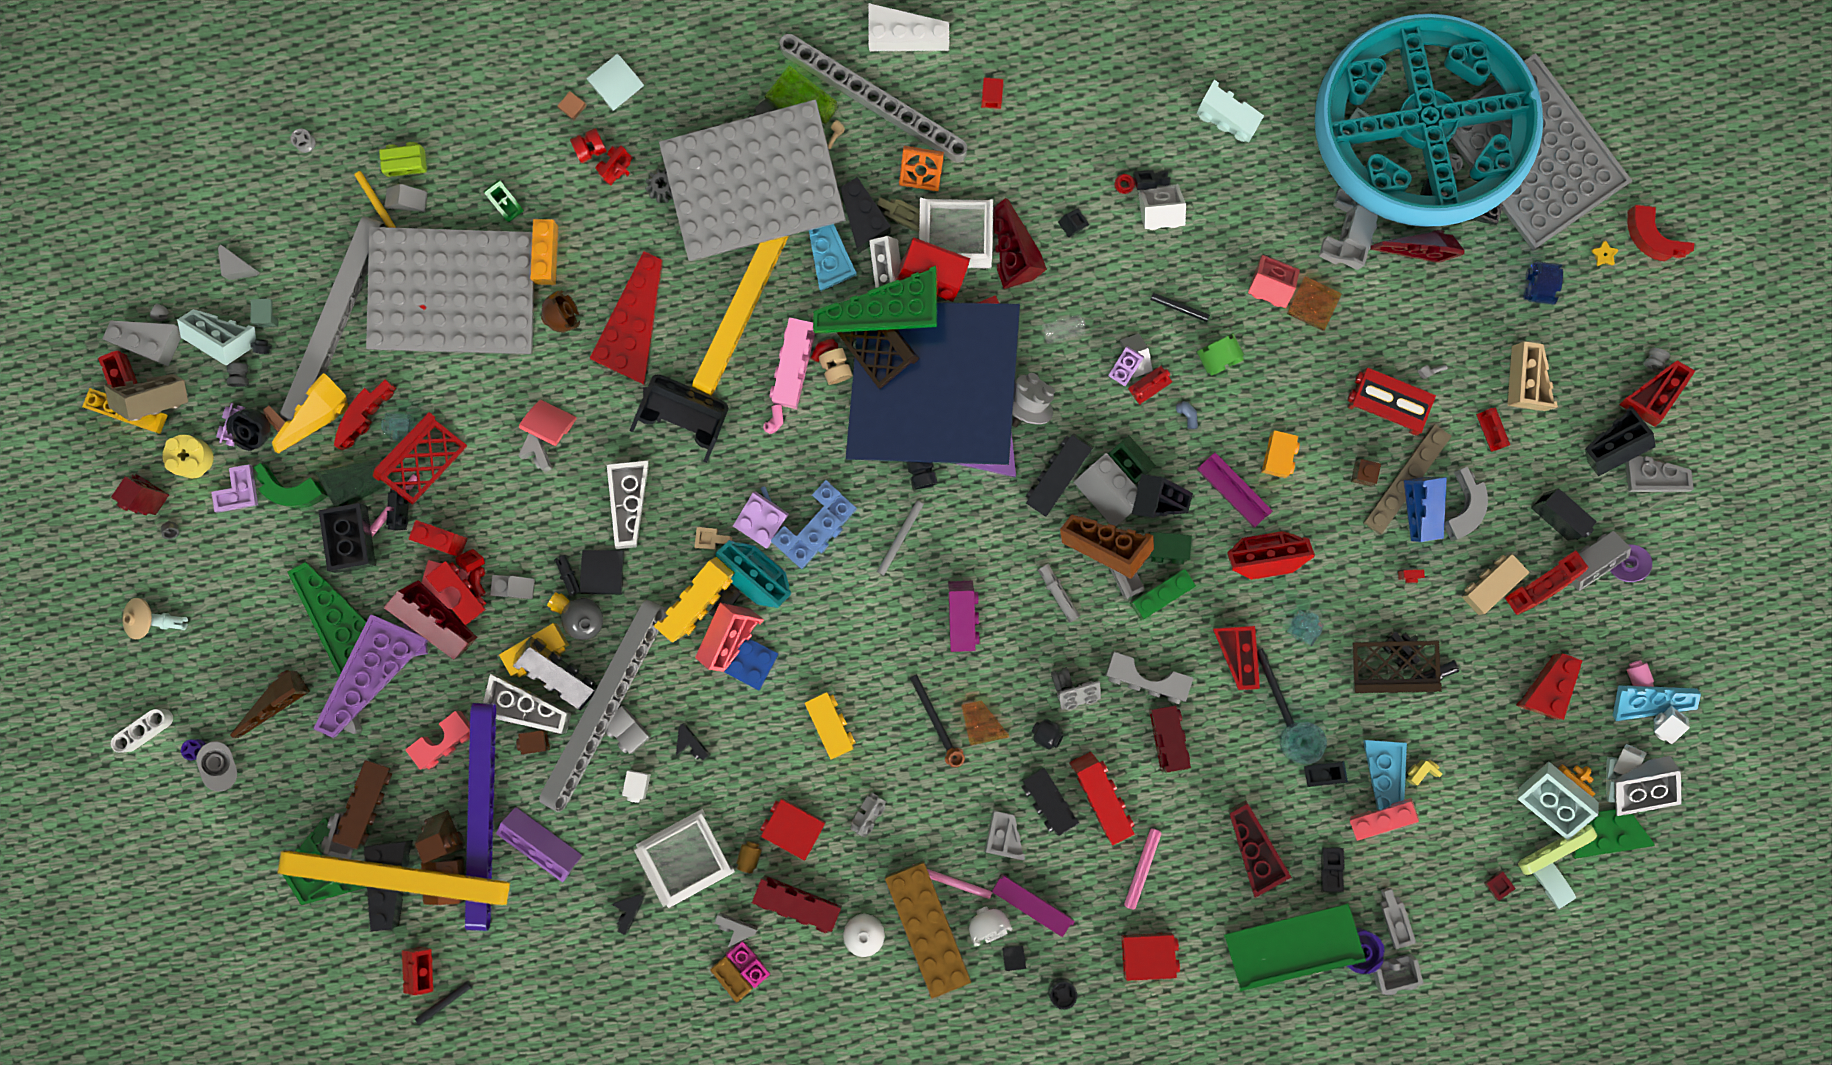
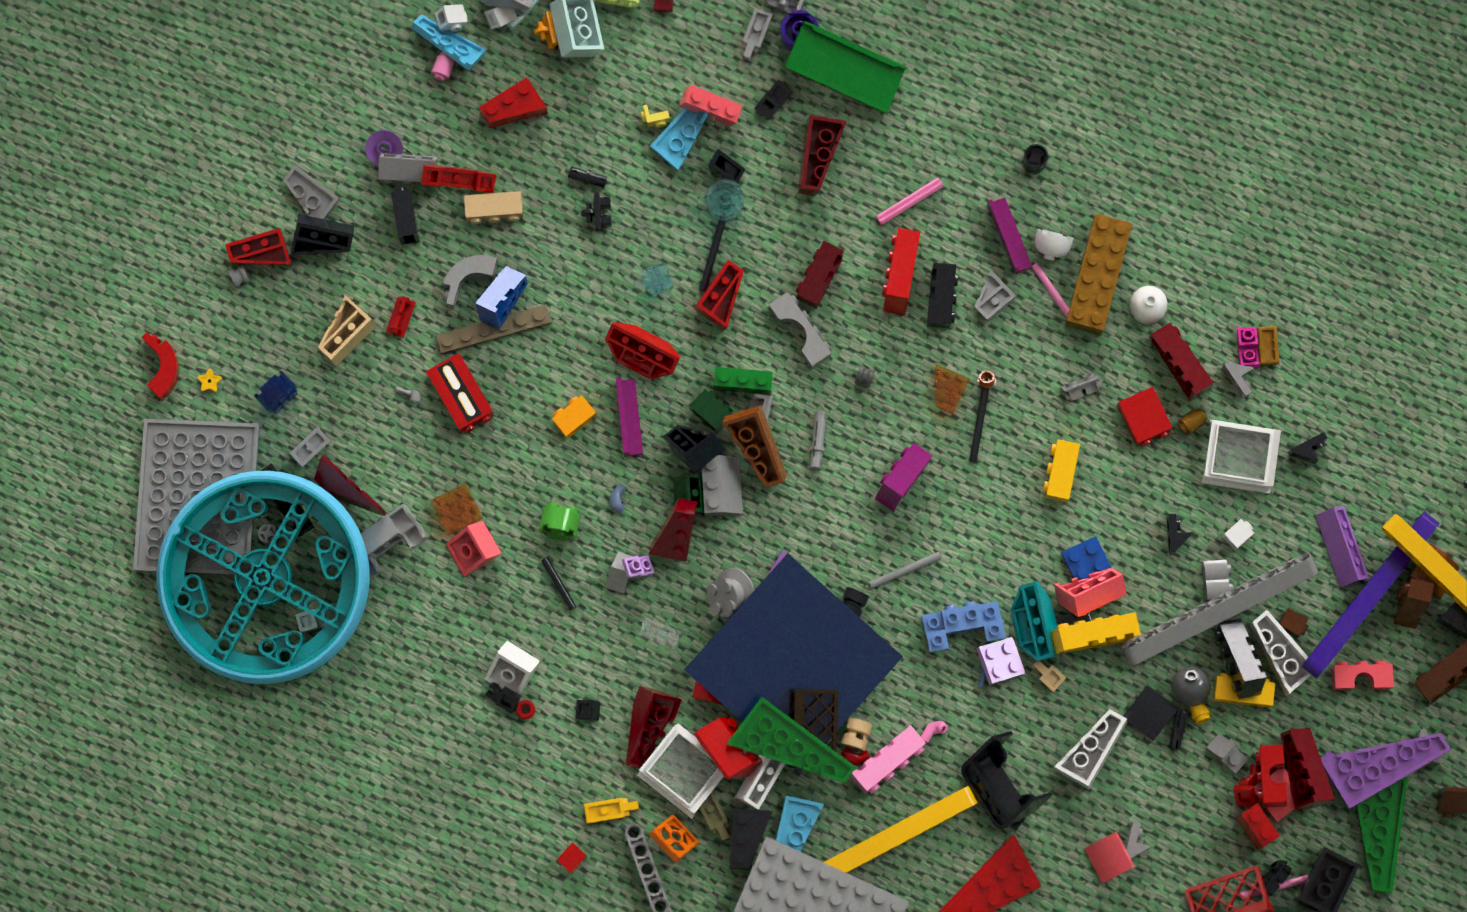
camera: 145 degrees left, 5 degrees down
black slope [1002,945,1026,971] -> none
black wedge [1025,433,1094,517] -> none
black head [1032,719,1064,750] -> none
light grey hinge [1057,681,1101,710] -> none
red brick [1121,932,1180,981] -> none
red hinge [1128,366,1172,405] -> none
light aqua wedge [1196,80,1264,142] -> none
reddish brown brick [1351,459,1381,487] -> none
dark brown fence [1352,640,1442,693] -> none
red plate [1398,570,1425,583] -> none
none -> light grey hinge [289,427,330,467]
none -> yellow hinge [584,798,639,824]
none -> dark red wedge [649,498,697,562]

